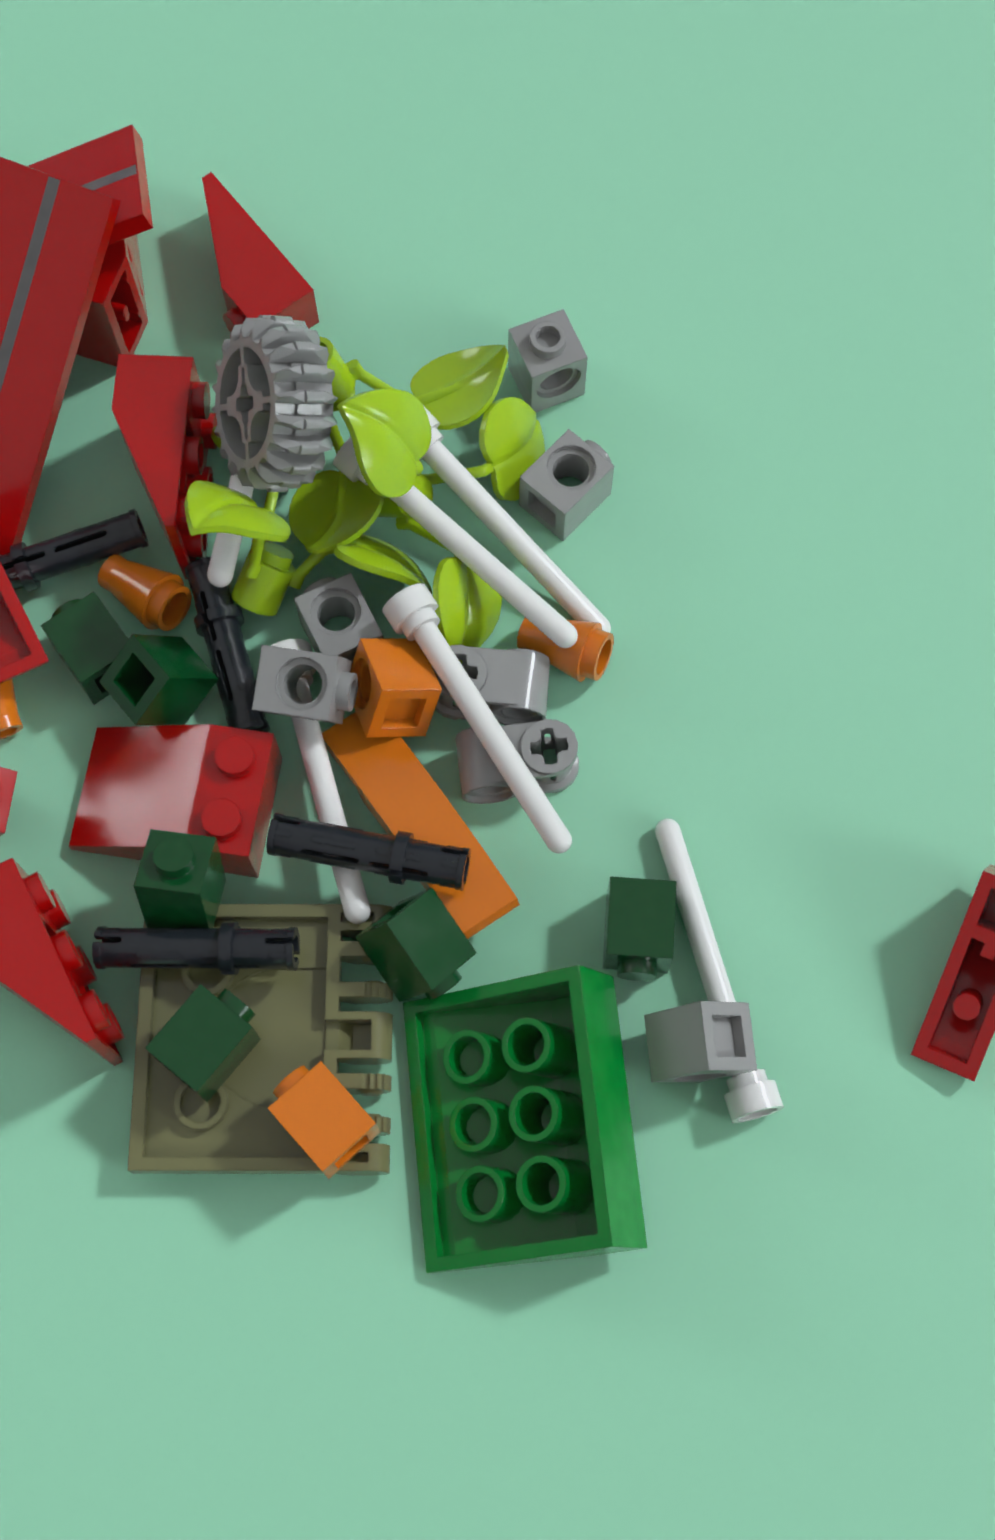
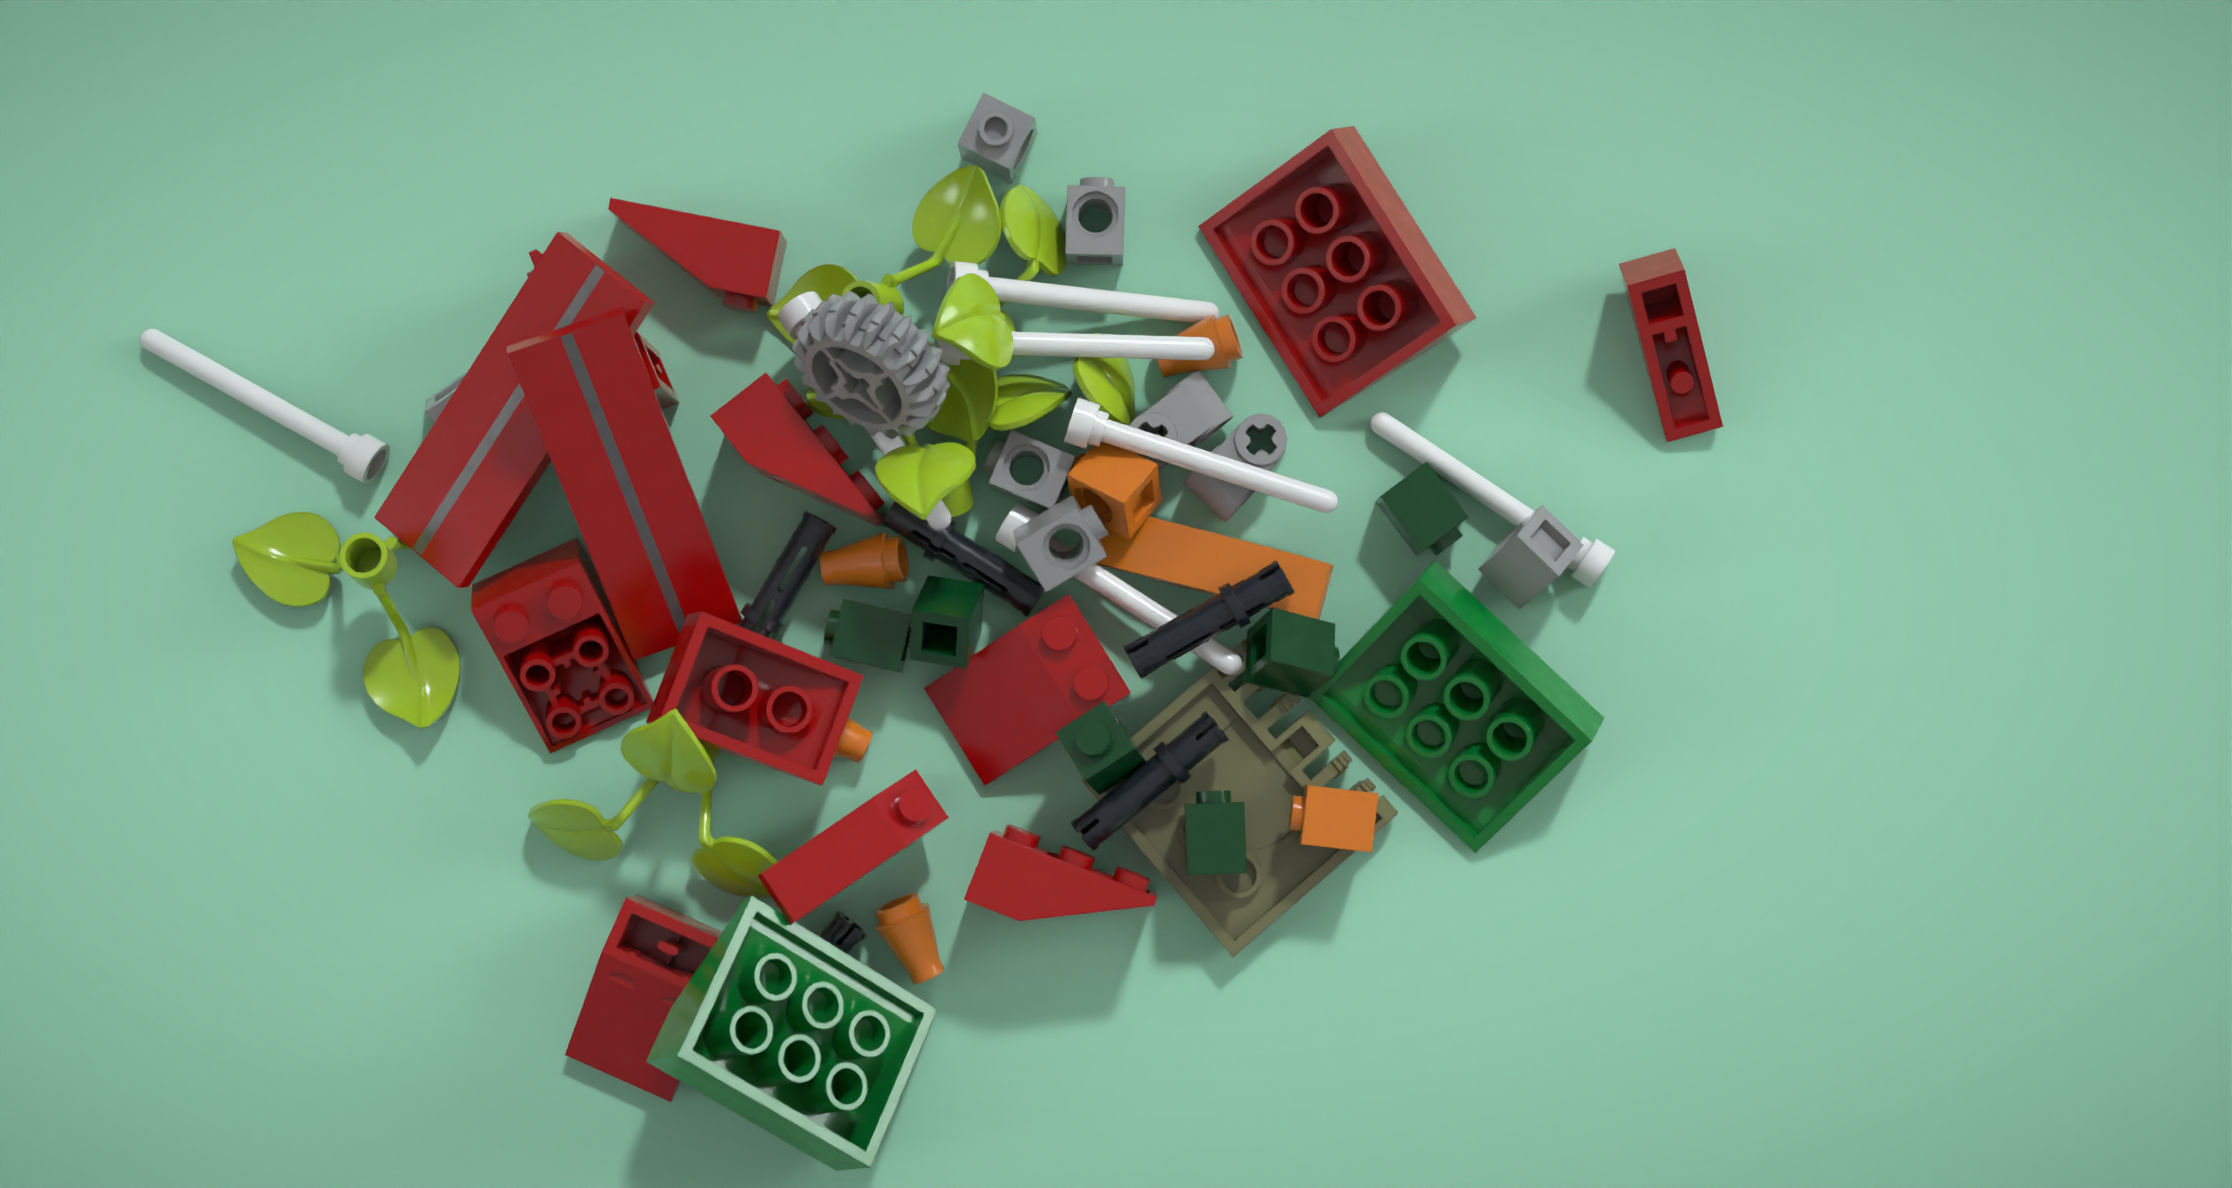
camera: 40 degrees left, 15 degrees up
none -> red slope [1198,126,1477,418]

